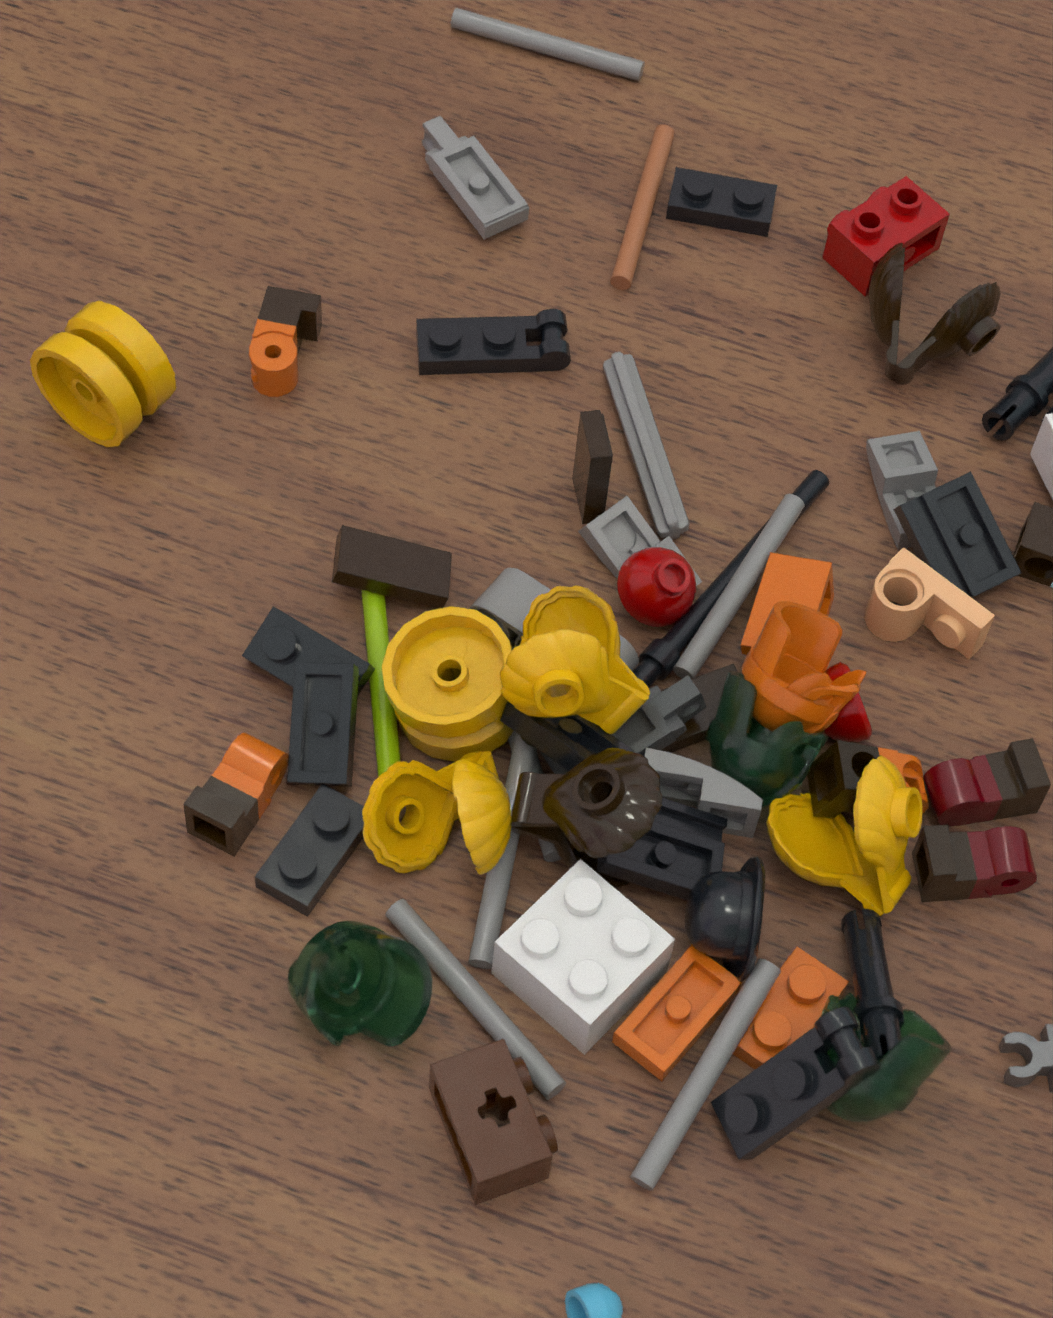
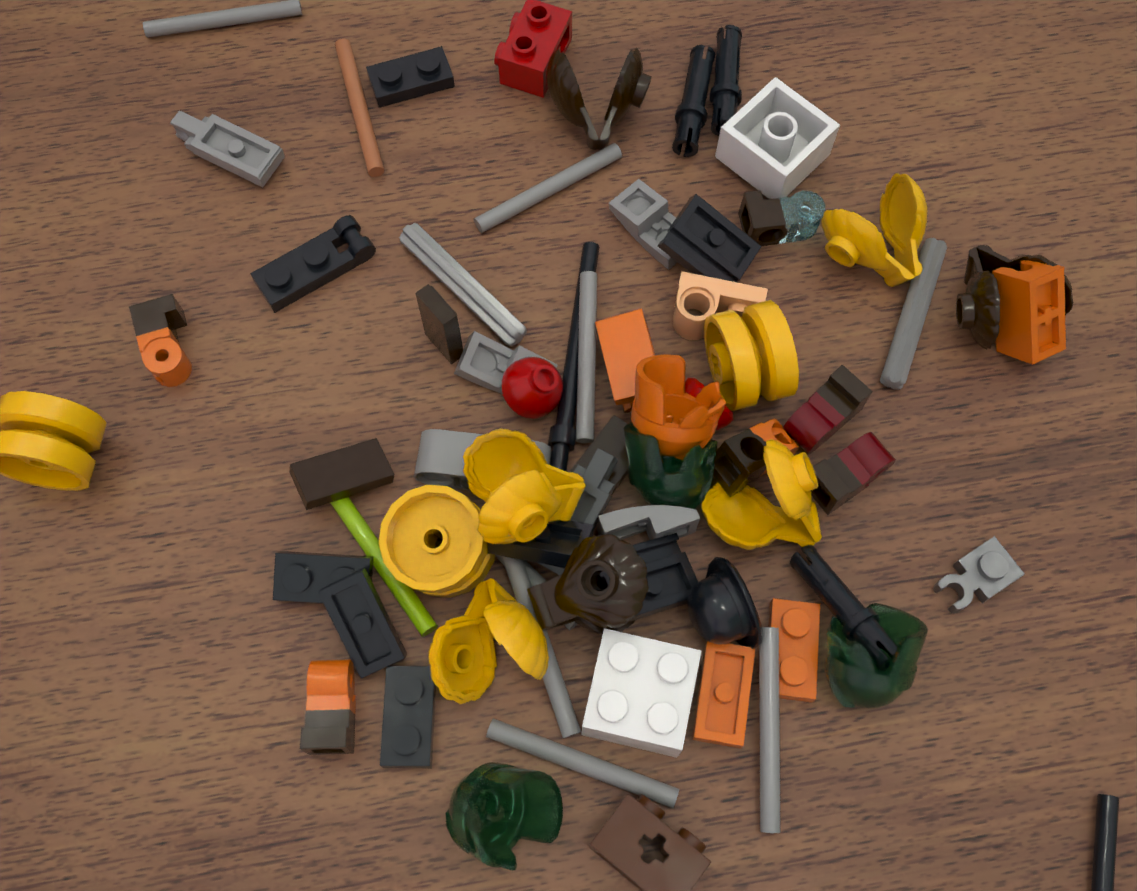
camera: 25 degrees left, 10 degrees up
black plate [710,1006,880,1159] -> none
none -> light grey bar [474,143,622,233]
none -> yellow wheel [704,300,799,411]

